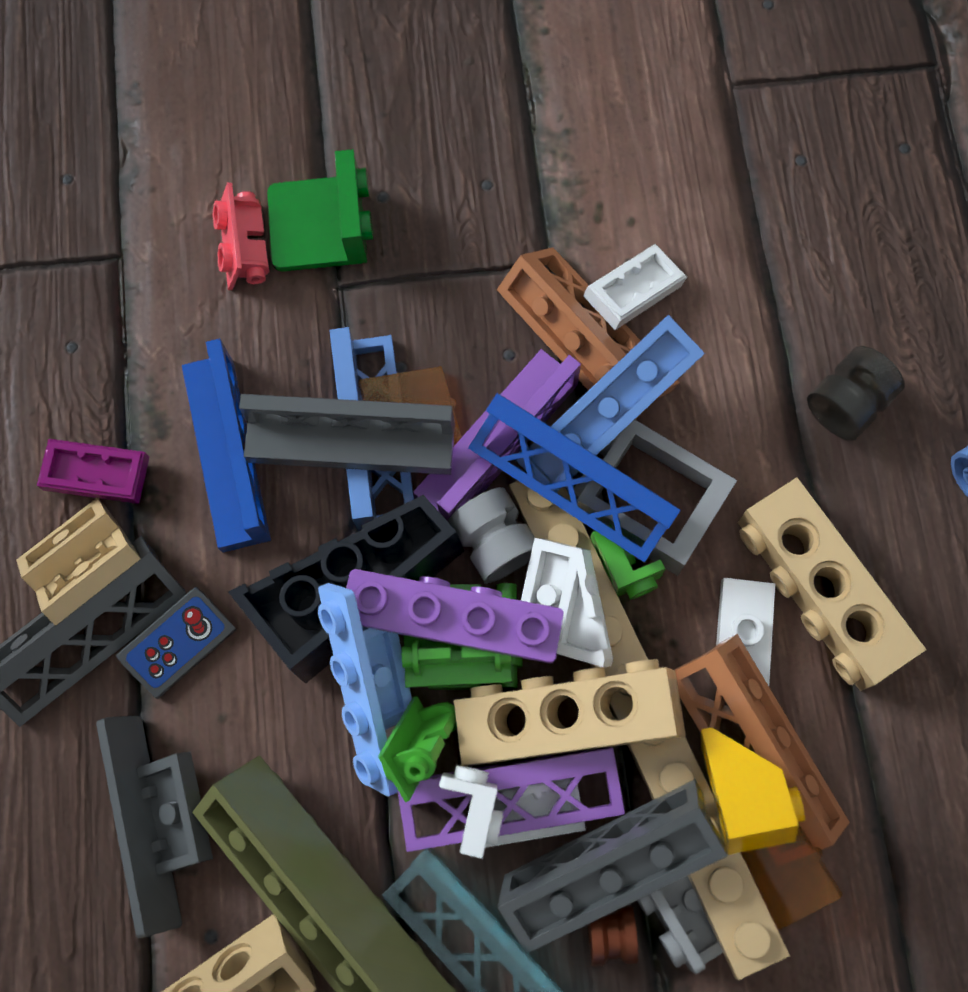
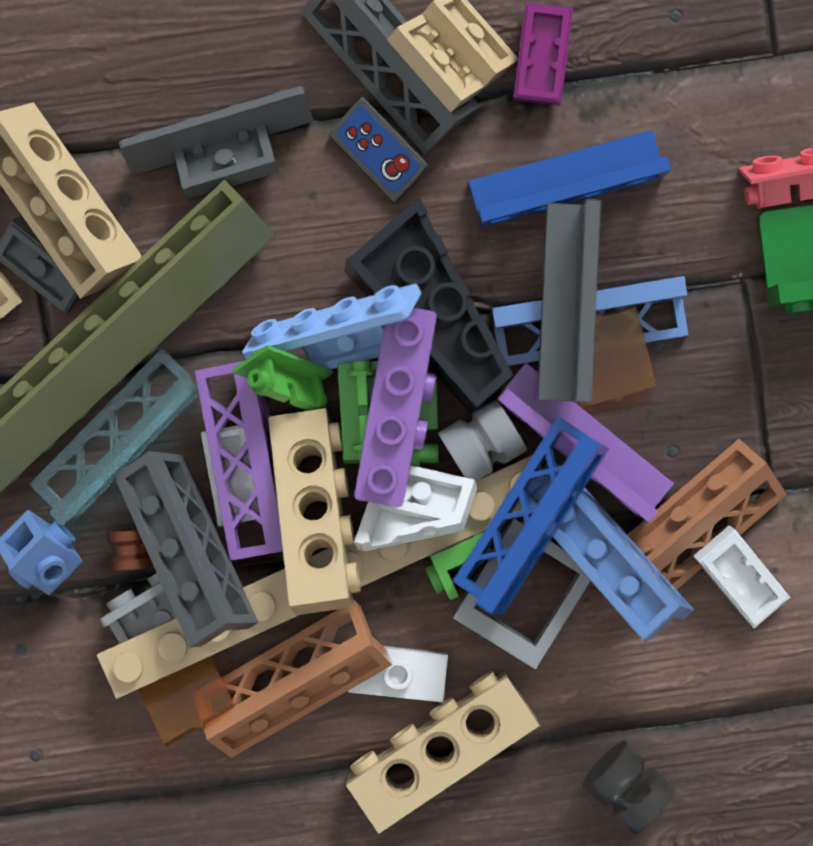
camera: 85 degrees right, 15 degrees up
white bracket [439,765,503,858] -> none
yellow slope [701,727,805,855] -> none

